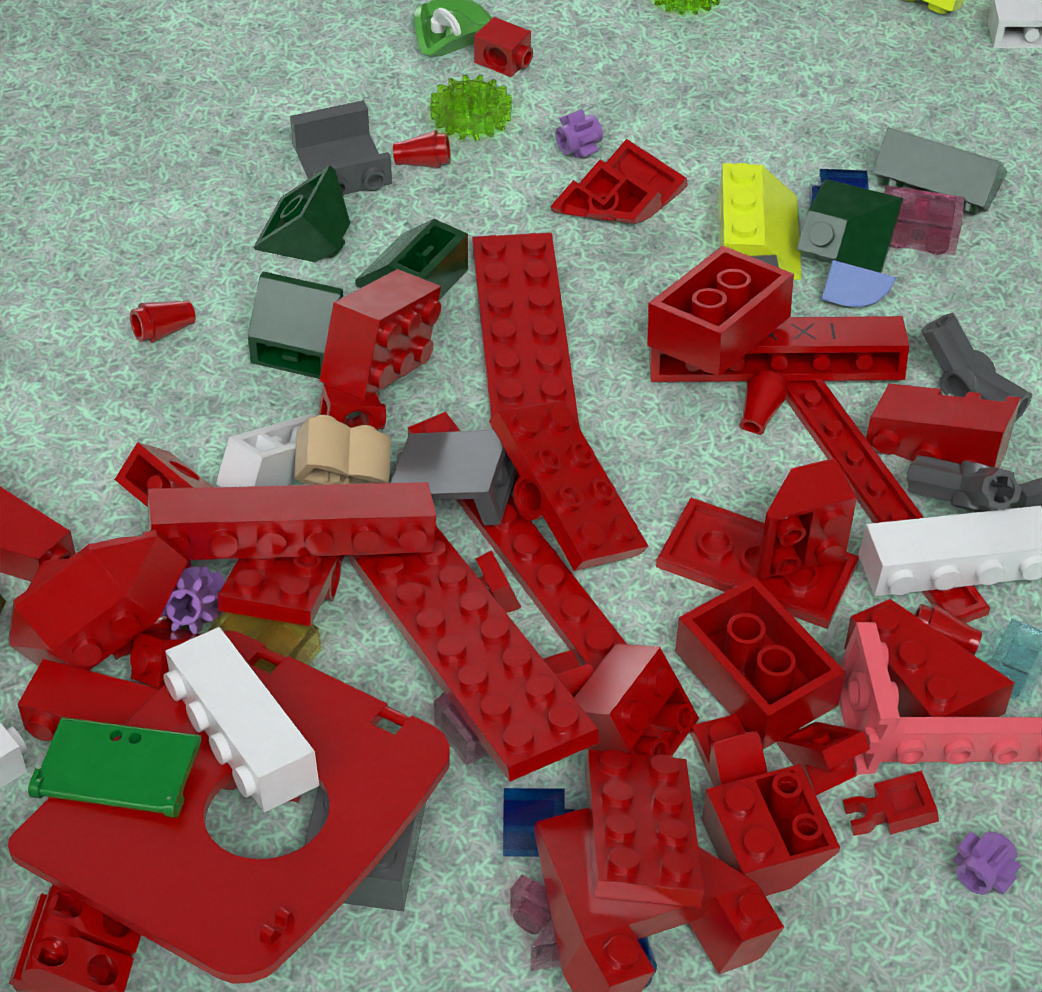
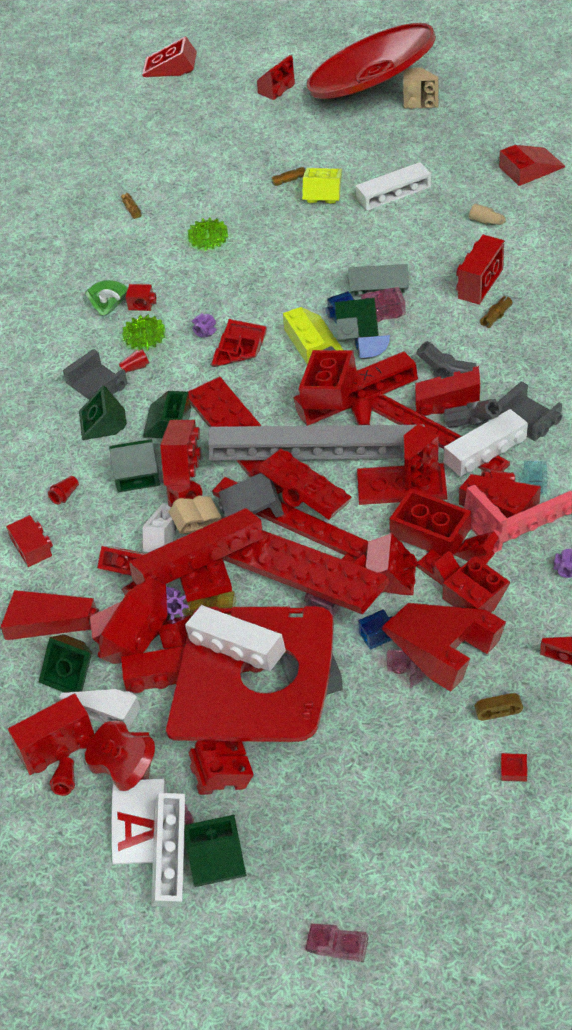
camera: 20 degrees left, 0 degrees up
green door [28,717,201,818] -> none
red plate [476,550,522,613] -> none
red plate [585,749,705,907] -> none
red plate [843,770,939,836] -> none
none -> red brick [6,515,53,567]
none -> light grey brick [209,425,425,460]

